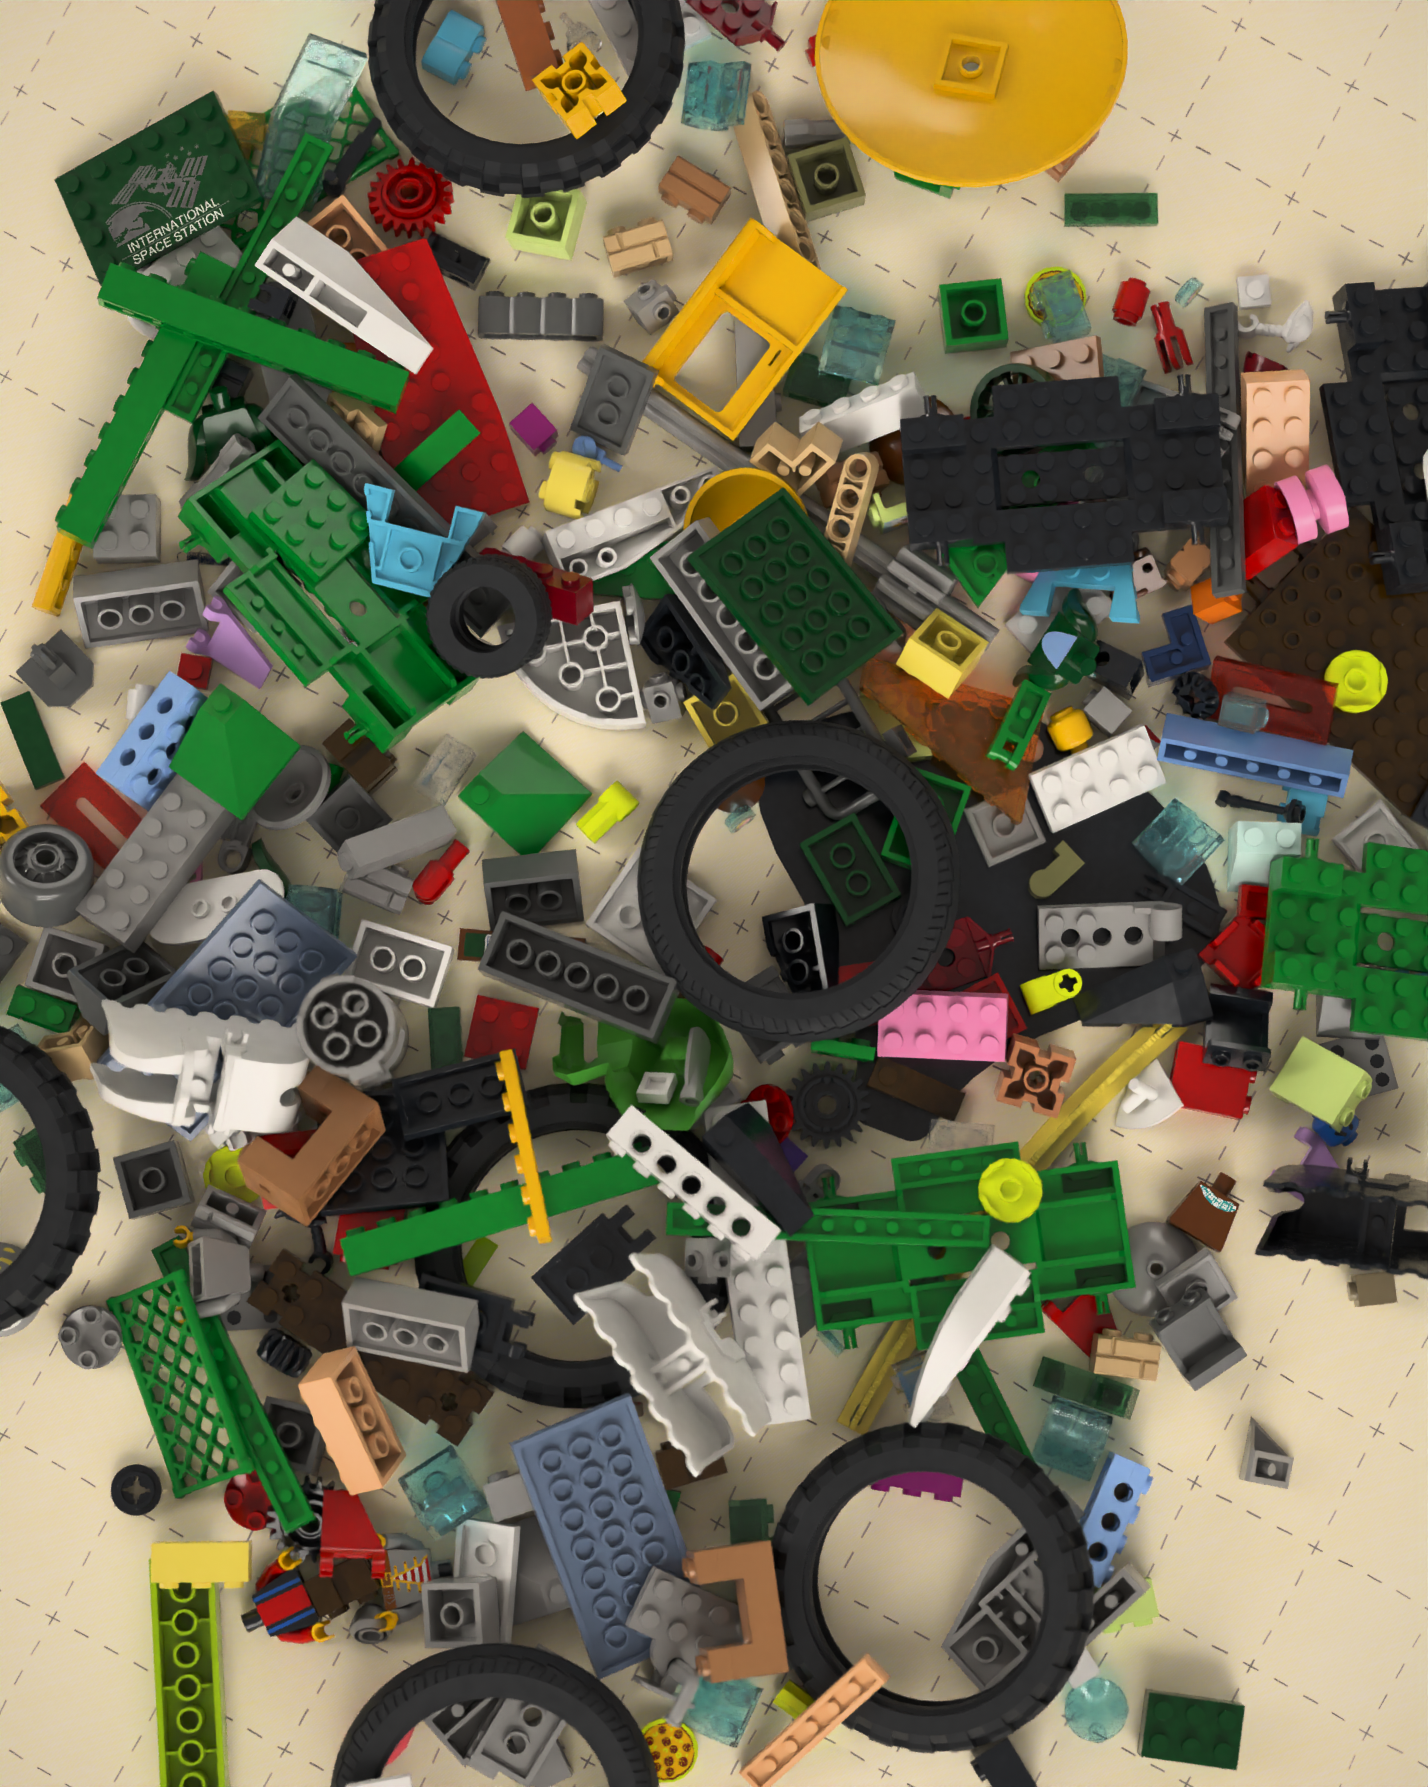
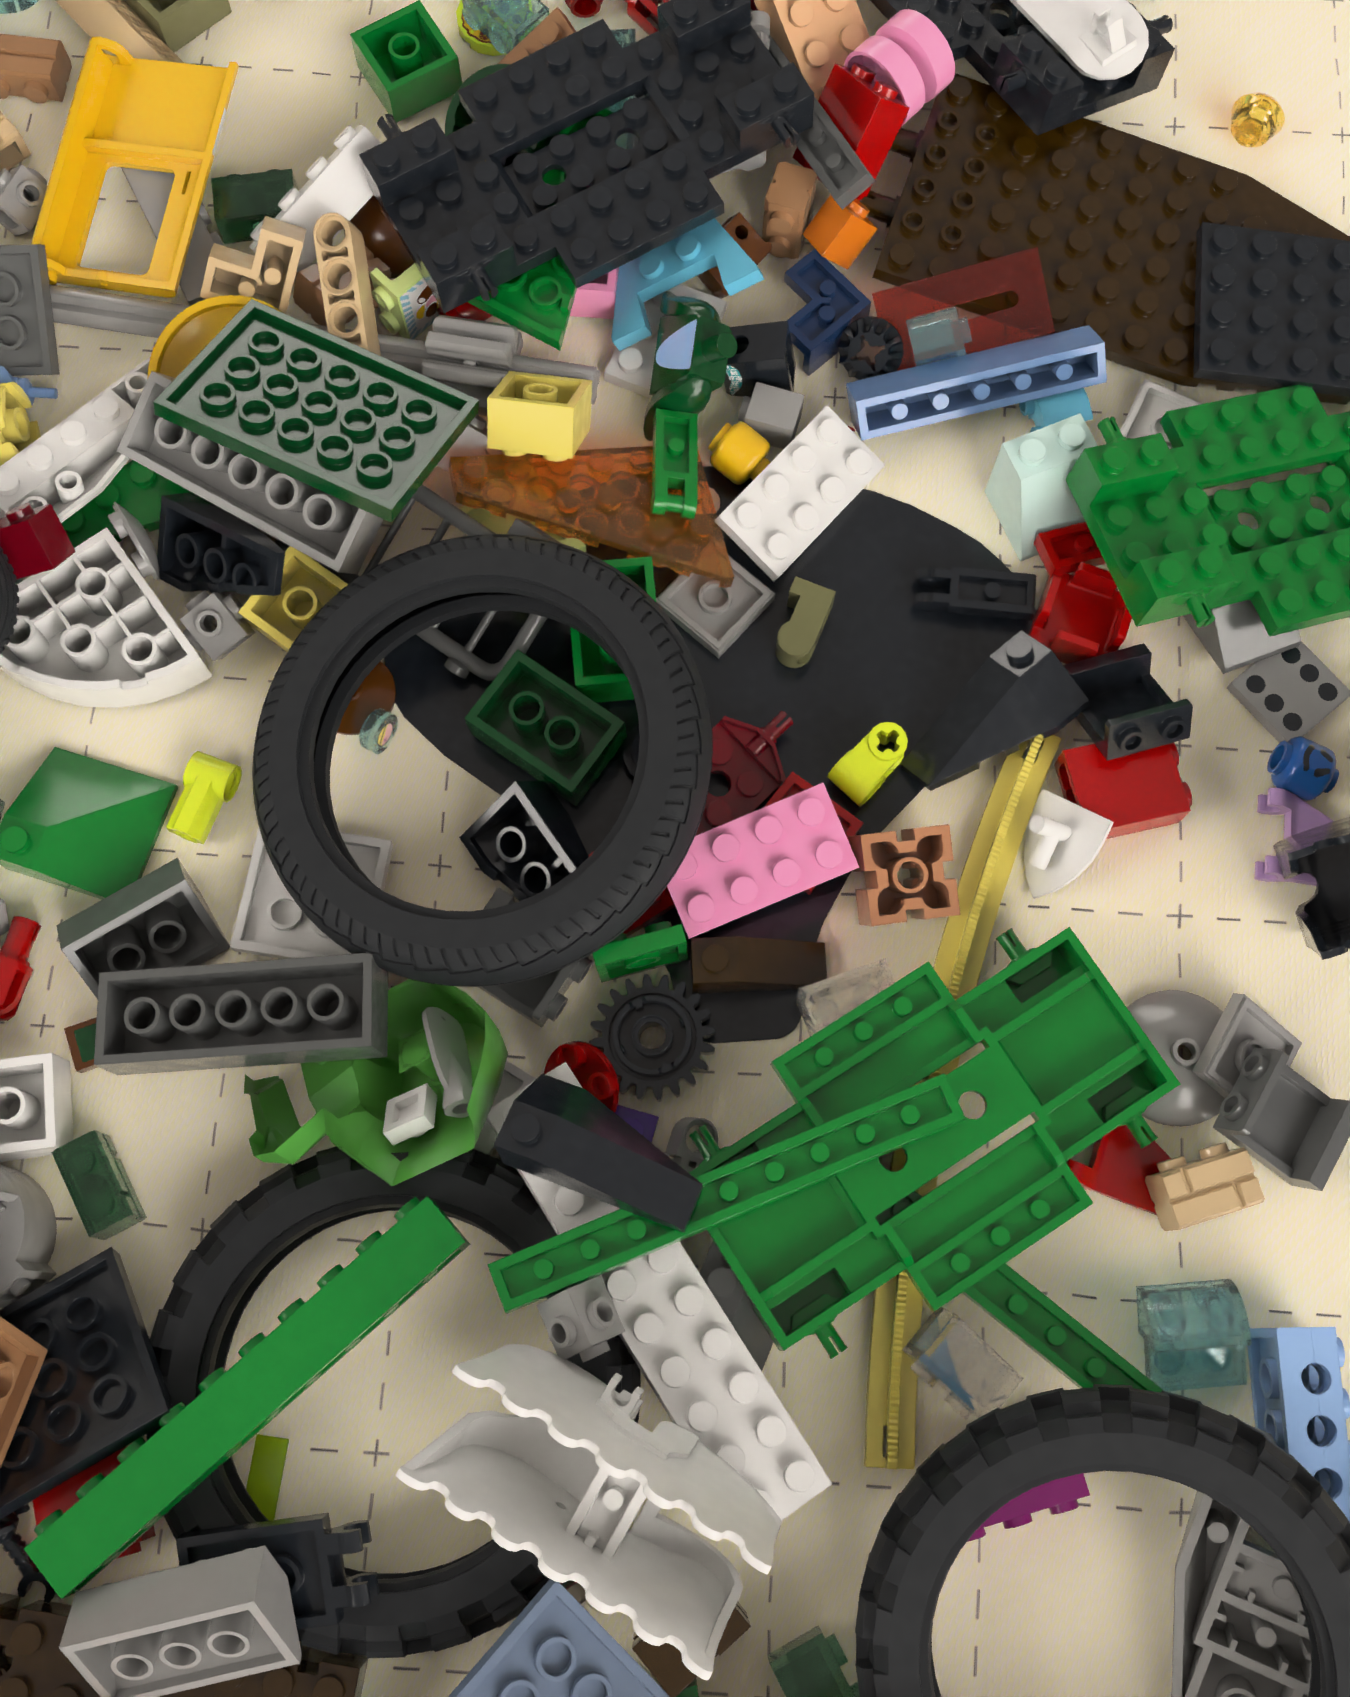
camera: 25 degrees left, 10 degrees down
black plate [391,1049,530,1141] -> none
red plate [464,995,539,1070] -> none
yellow plate [495,1049,553,1244] -> none
black tile [531,1205,657,1326] -> none
white brick [606,1105,781,1262] -> none
clear light blue tile [816,1330,845,1358] -> none
clear light blue brick [818,305,896,386] -> none
white wedge [908,1243,1031,1428] -> none
neon yellow tile [978,1158,1042,1223] -> none
clear green slope [1033,1356,1140,1420] -> none
light grey hinge [1037,901,1182,970] -> none
clear light blue brick [1132,798,1225,886] -> none
reddish brown torso [1165,1172,1239,1252] -> none
black piece [1215,790,1306,823] -> none
yellowish green panel [1269,1036,1373,1133] -> none
neon yellow tile [1323,650,1388,713] -> none

